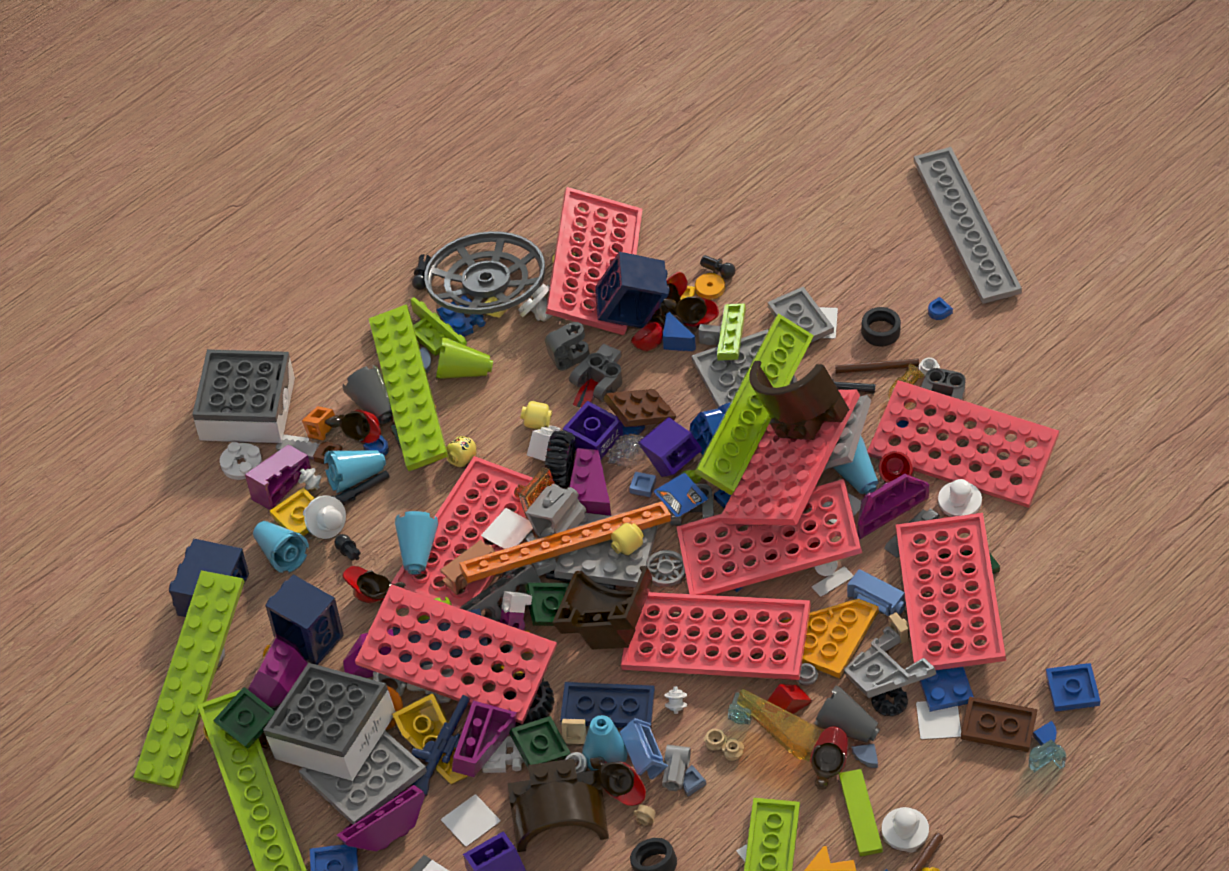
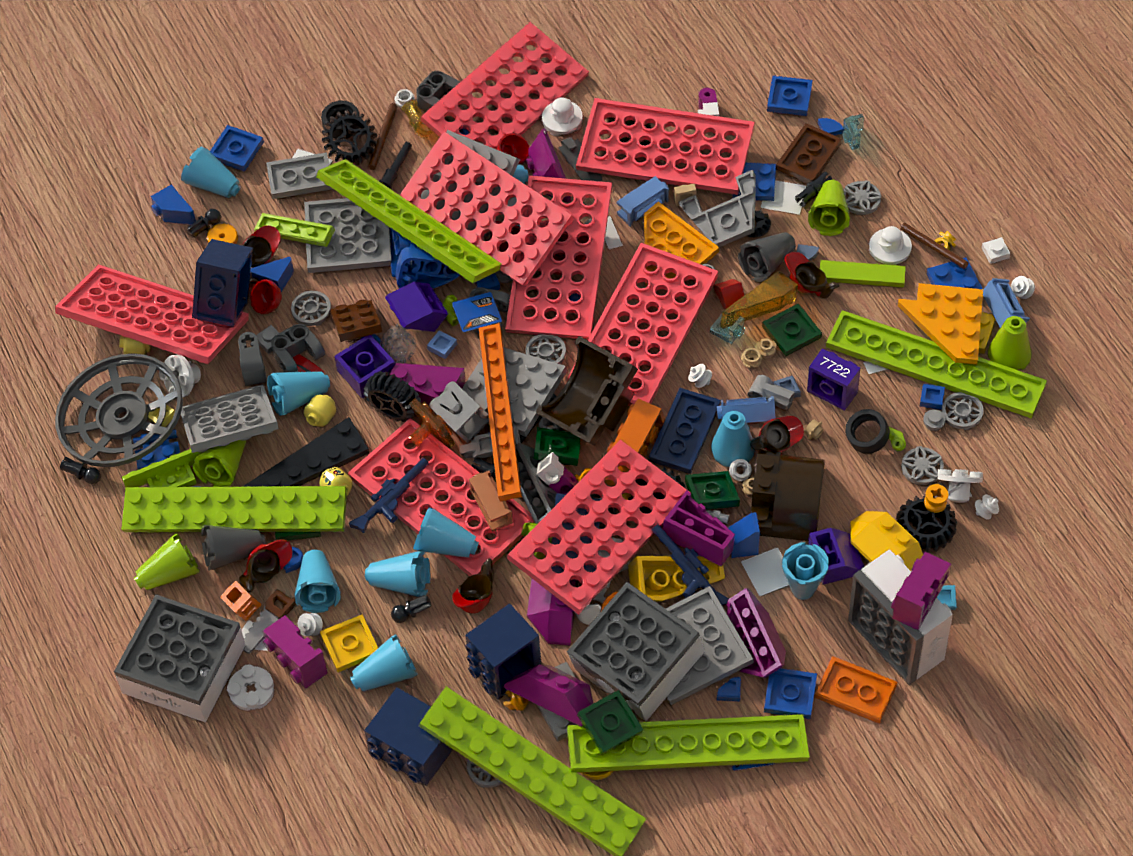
camera: 75 degrees left, 5 degrees up
white plate [303,495,346,539] -> none
black pin [331,470,390,506] -> none
white sticker [481,508,533,549] -> none
white slope [527,425,561,461] -> none
tan plate [562,719,586,744] -> none
light yellow head [611,523,644,556] -> none
light grey plate [699,324,721,345] -> none
dark brown piece [749,361,850,440] -> none
light grey plate [914,147,1022,304] -> none
blue tile [928,297,953,320] -> none
none -> lime cone [134,533,200,590]
none -> blue slope [150,184,196,225]
none -> medium azure cone [181,147,240,198]
none -> light grey plate [181,384,279,453]
none -> blue plate [210,125,264,171]
none -> black wing [242,417,369,487]
none -> medium azure cone [267,372,330,416]
none -> light grey wheel [291,291,331,326]
none -> black gear [322,110,377,164]
none -> dark blue piece [349,458,429,533]
none -> medium azure cone [365,551,431,597]
none -> orange wedge [604,398,665,487]
none -> leg [698,88,719,116]
none -> blue tile [717,677,741,702]
none -> blue slope [728,512,760,558]
none -> dark green plate [762,303,822,356]
none -> medium azure cone [782,542,829,600]
none -> black pin [795,172,833,207]
none -> dark purple brick [807,348,861,411]
none -> lime cone [808,180,850,236]
none -> light grey wheel [844,180,881,215]

